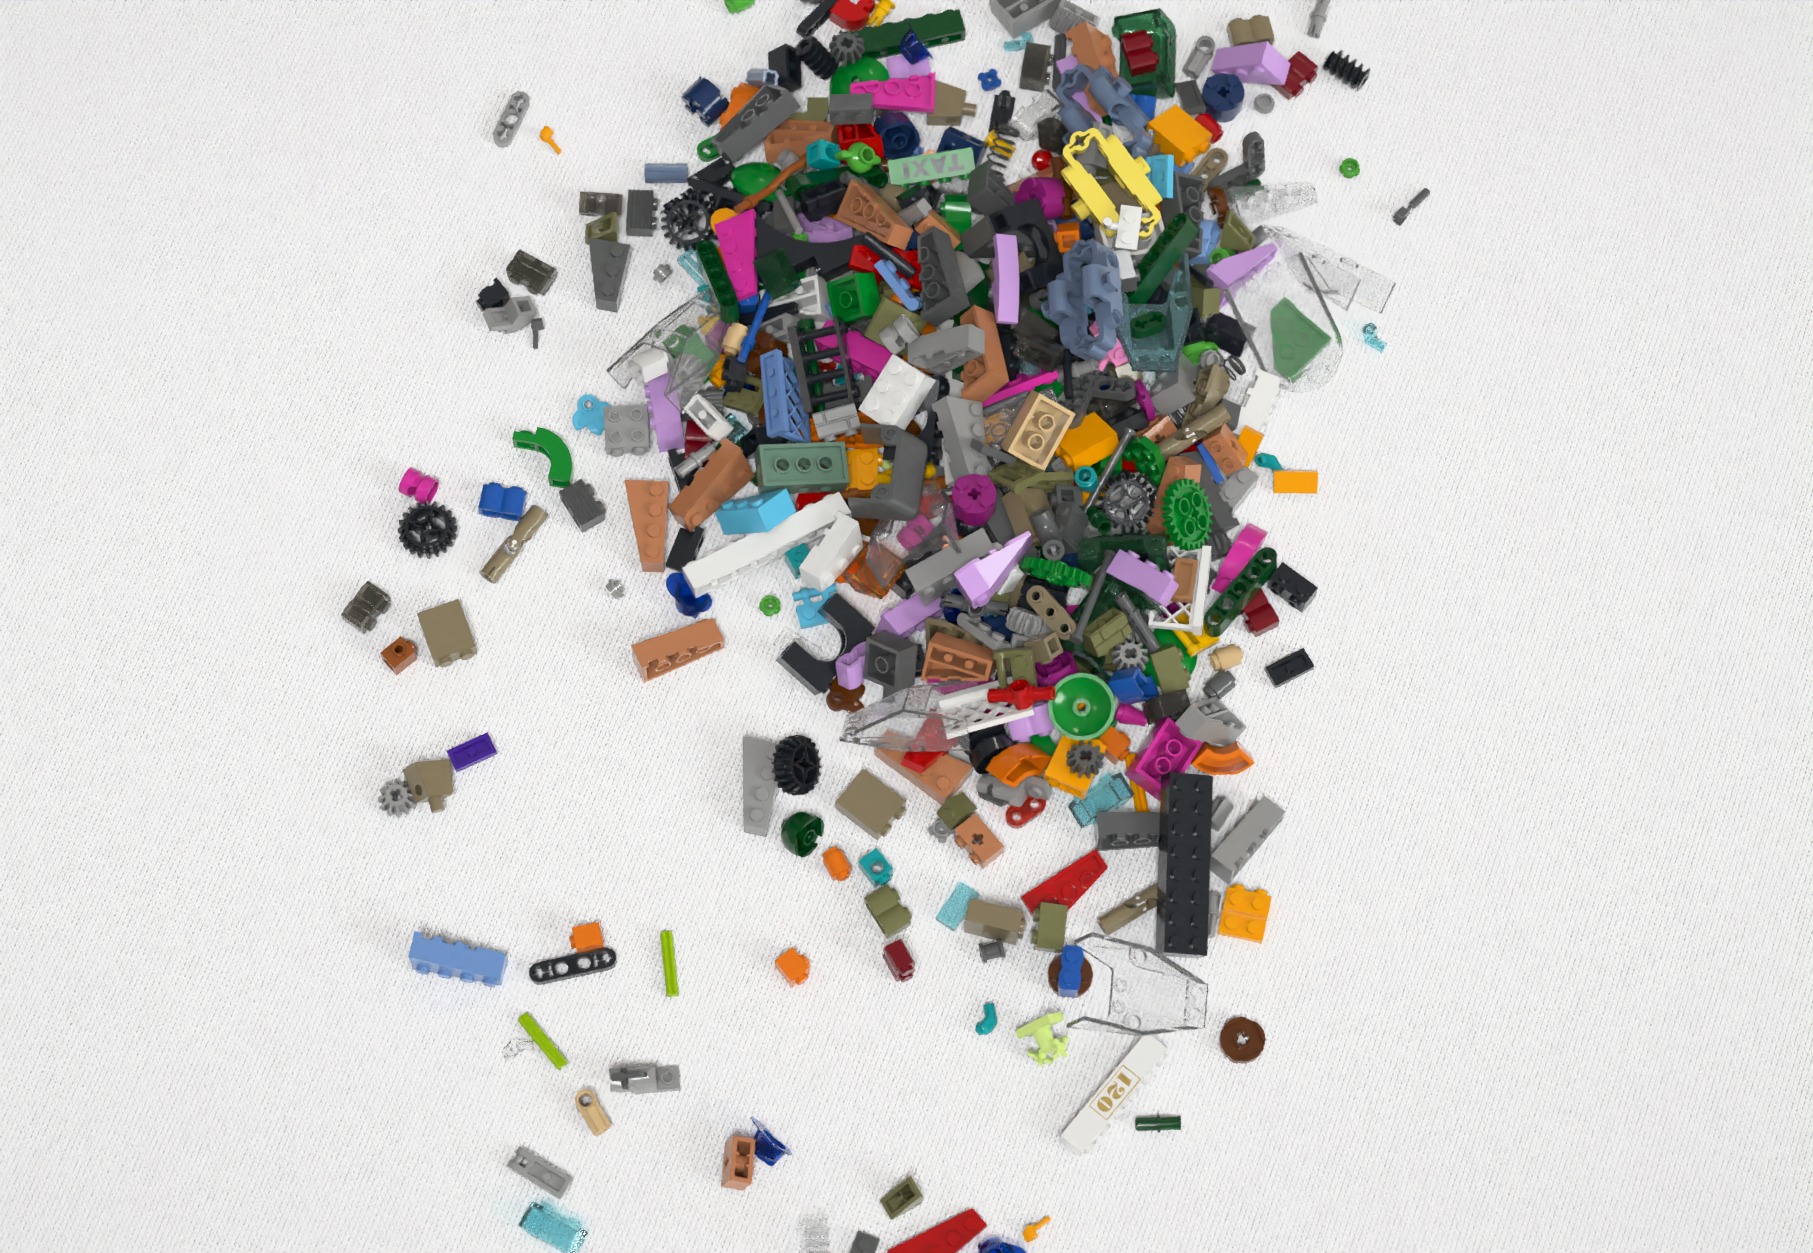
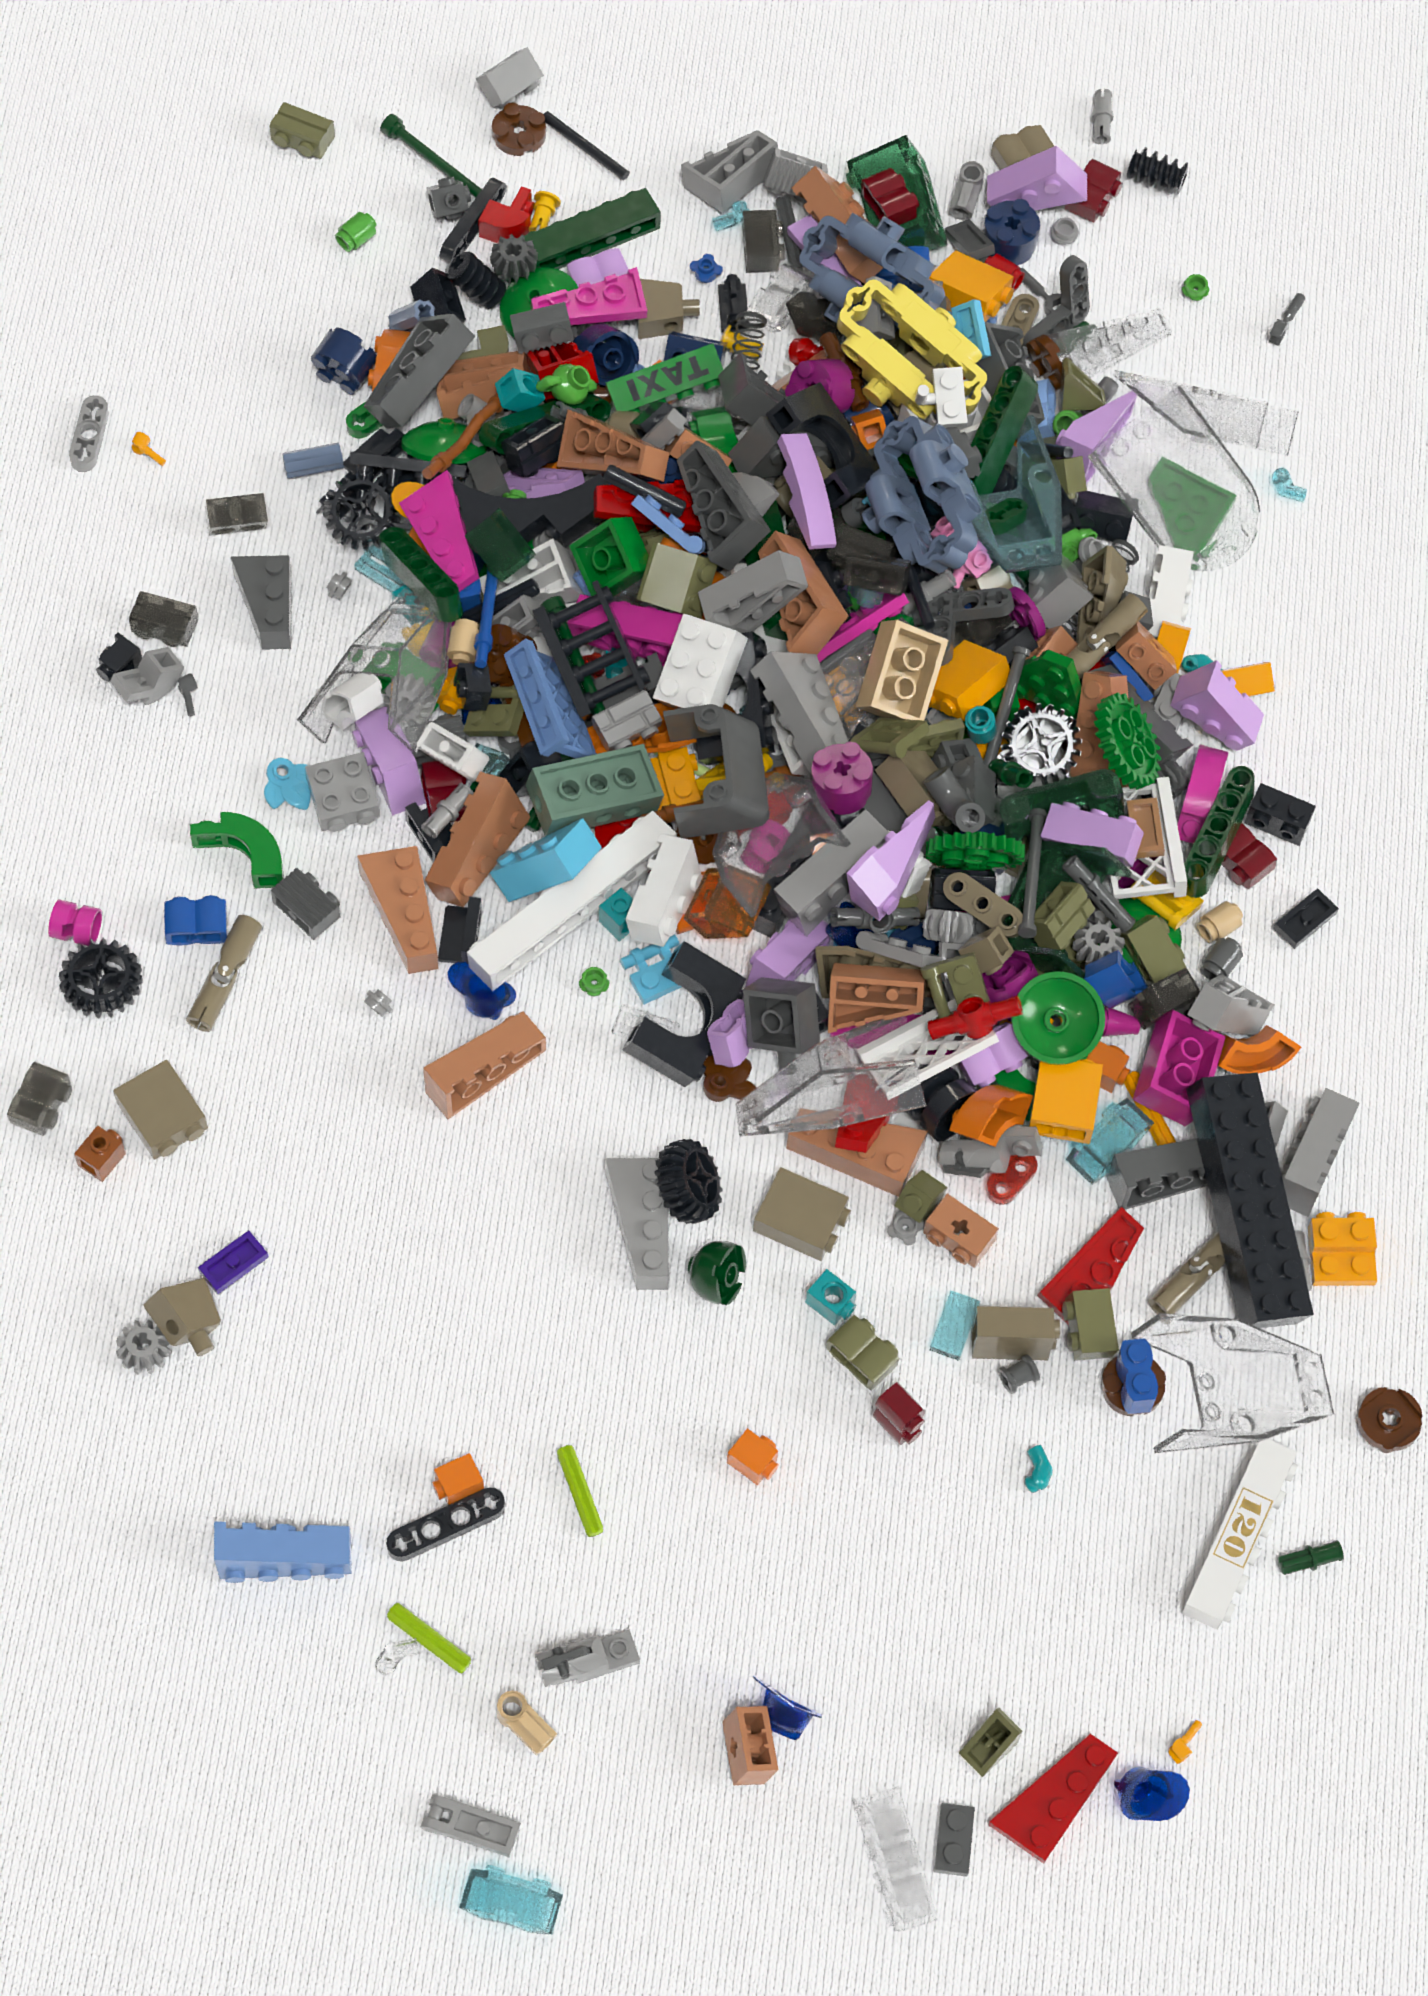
camera: 15 degrees left, 5 degrees down
olive slope [585,212,619,245] -> none
dark grey brick [626,189,658,237] -> none
light grey bar [775,189,803,235] -> none
orange brick [822,847,852,882] -> none
light grey wheel [878,314,920,355] -> none
clear blue piece [900,18,934,65] -> none
dark grey plate [970,439,1017,465] -> none
yellowish green piece [1015,1012,1068,1067] -> none
dark grey gear [1066,740,1104,779] -> none
none -> dark grey piece [1021,268,1061,316]
none -> lavender wedge [1170,660,1264,751]

